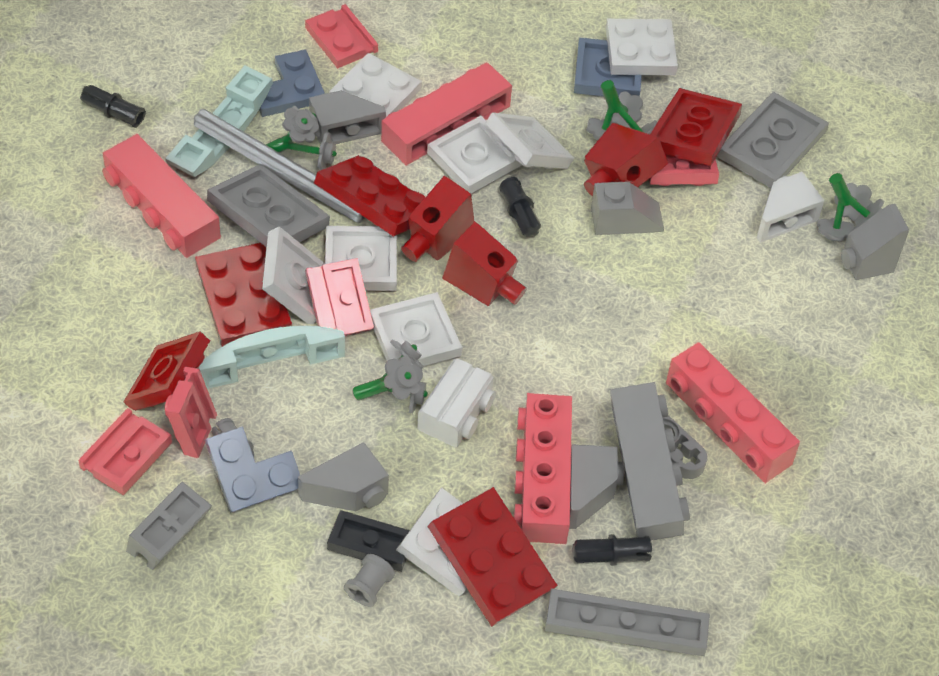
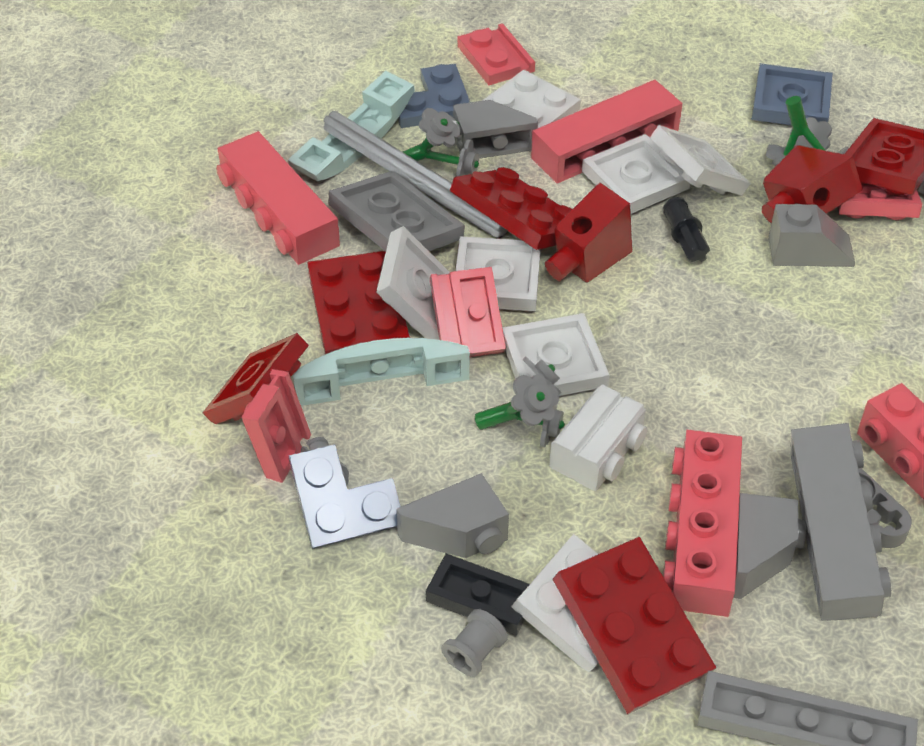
camera: 10 degrees right, 5 degrees down
coral plate [78,408,172,496] -> none
black axle [80,85,146,128] -> none
light grey hinge [126,481,212,570] -> none
red torso [442,221,527,306] -> none
black axle [572,534,652,566] -> none
white plate [606,18,678,75] -> none

